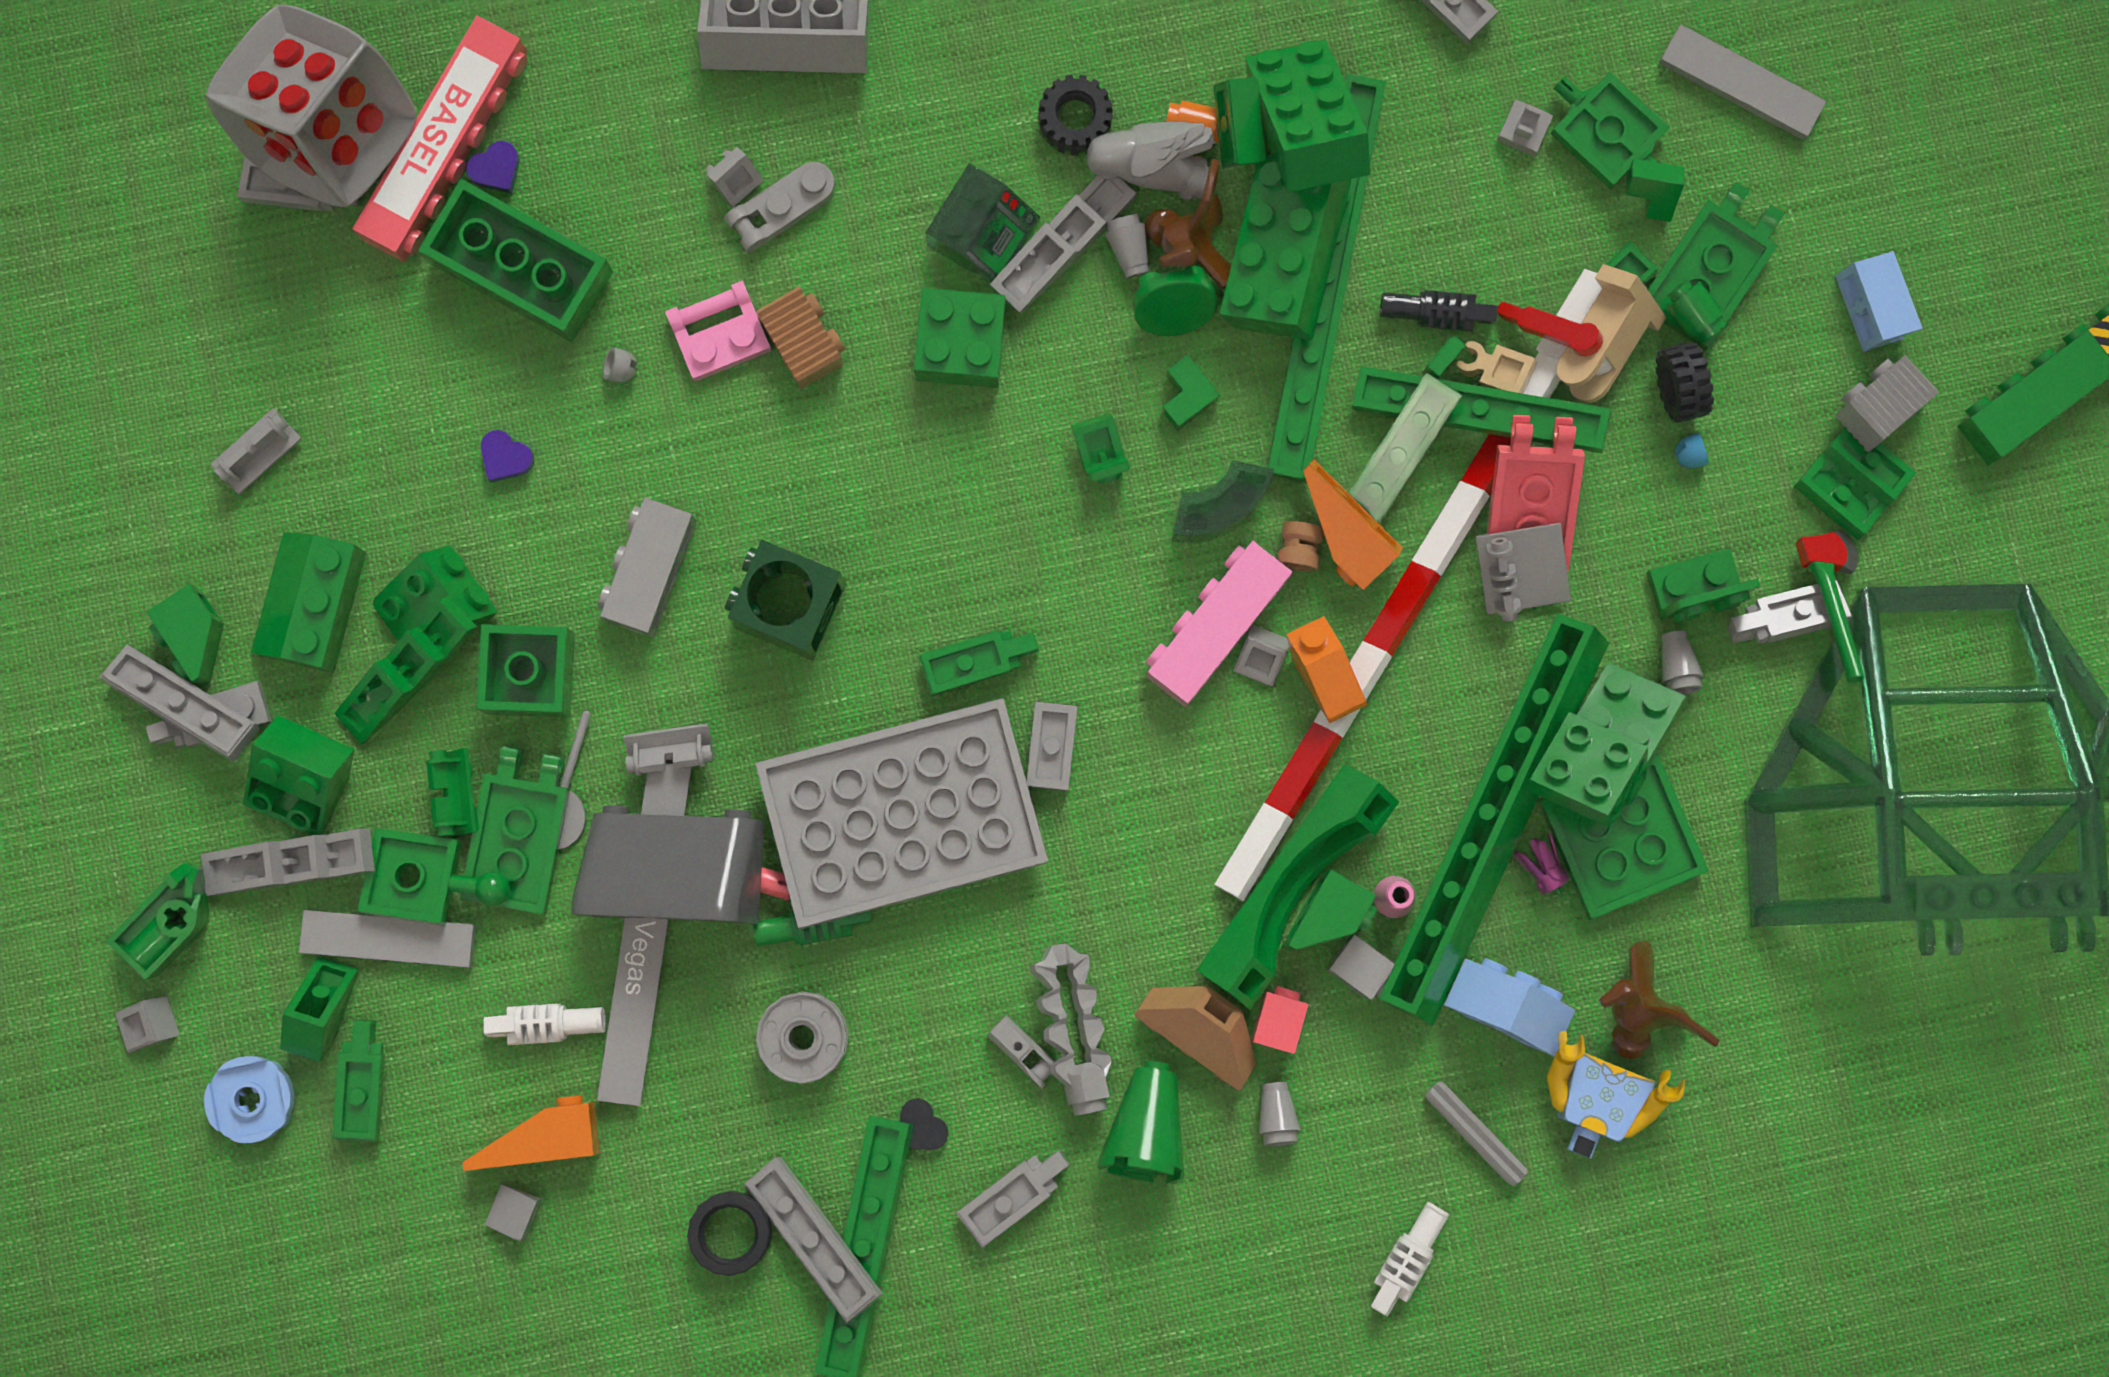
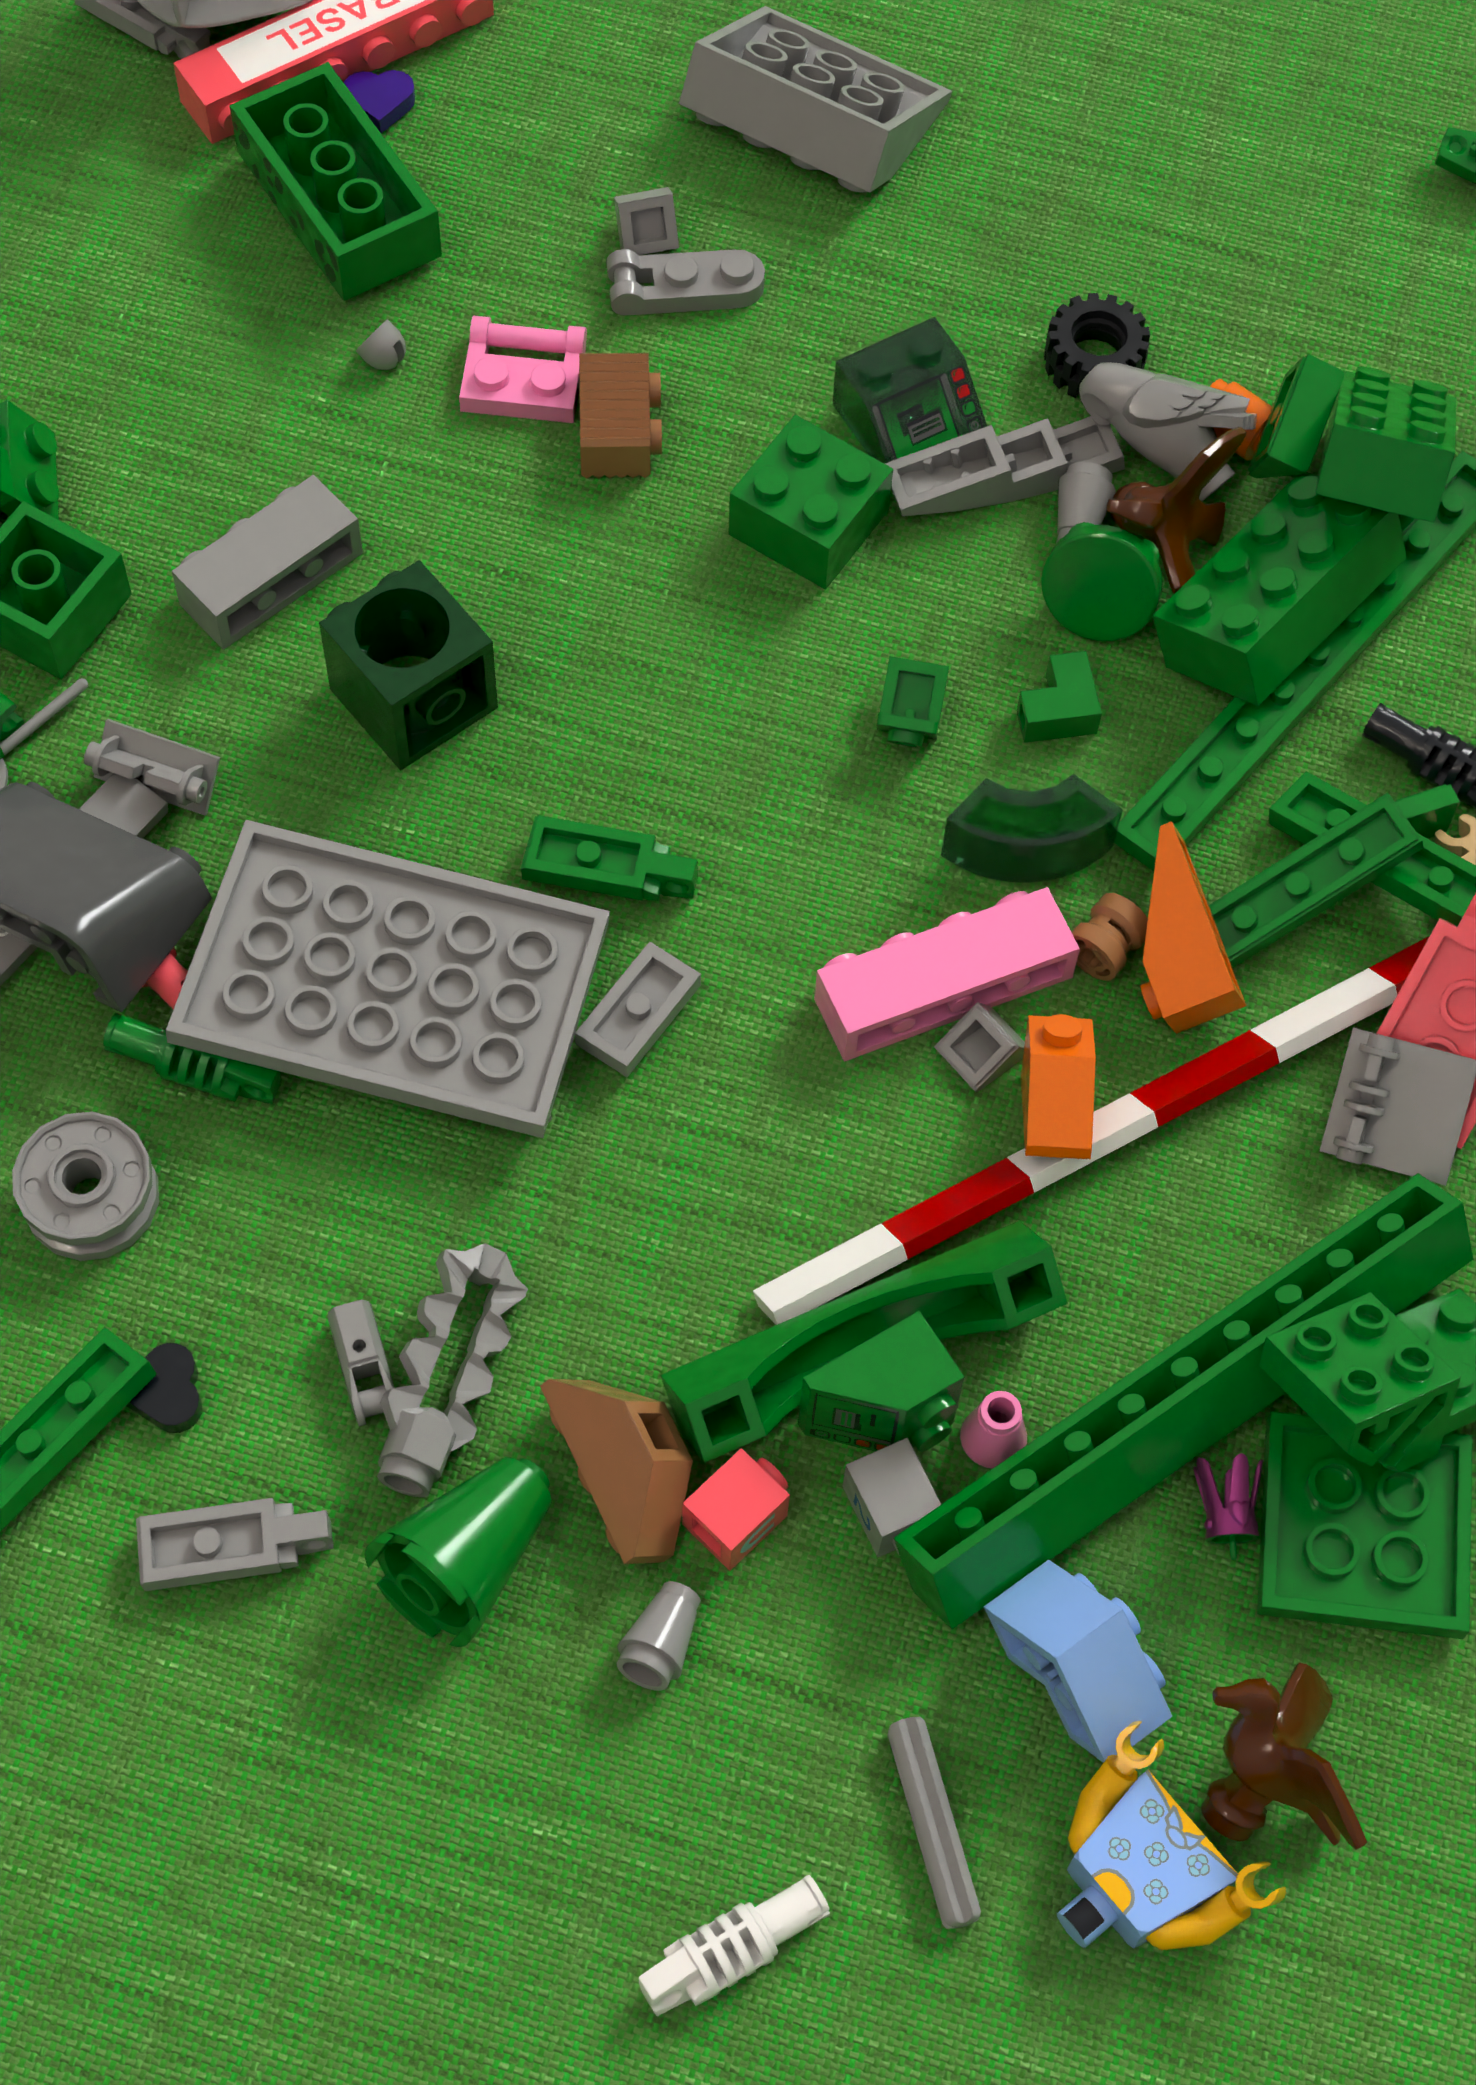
camera: 30 degrees right, 20 degrees down
dark purple tile [481,430,534,483] -> none

